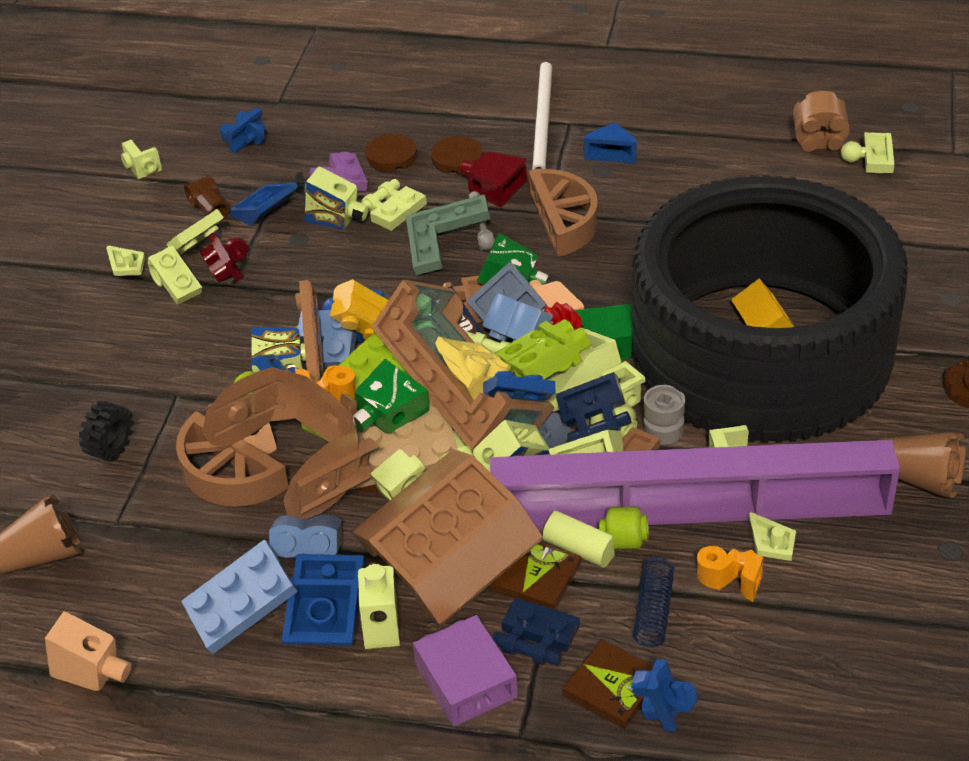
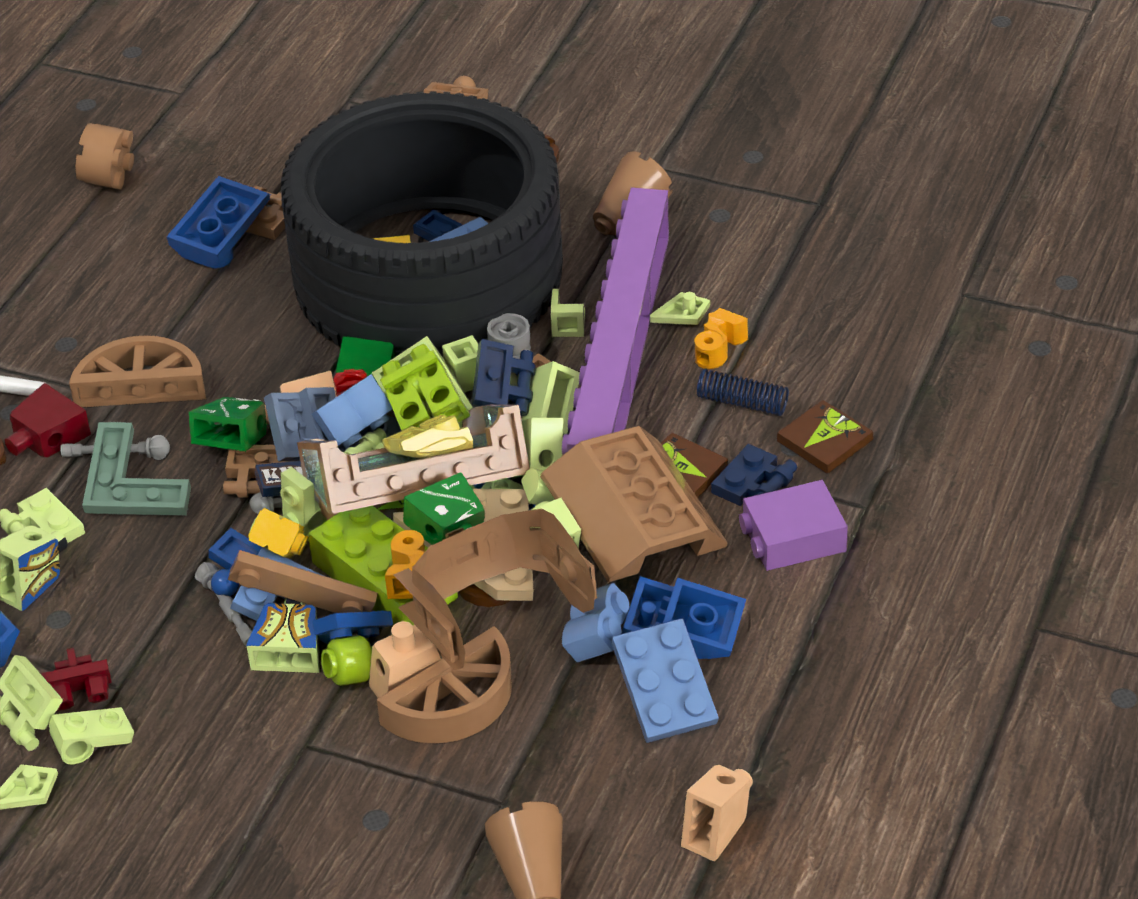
camera: 80 degrees left, 0 degrees up
black tyre [79,401,134,462] -> none
yellowish green torso [358,564,400,649] -> none
blue plate [483,371,556,402] -> none
yellowish green brick [543,510,615,568] -> none
blue slope [584,122,637,164] -> none
lime head [599,506,649,550] -> none
blue hips [632,659,698,732] -> none
yellowish green plate [841,132,895,174] -> none

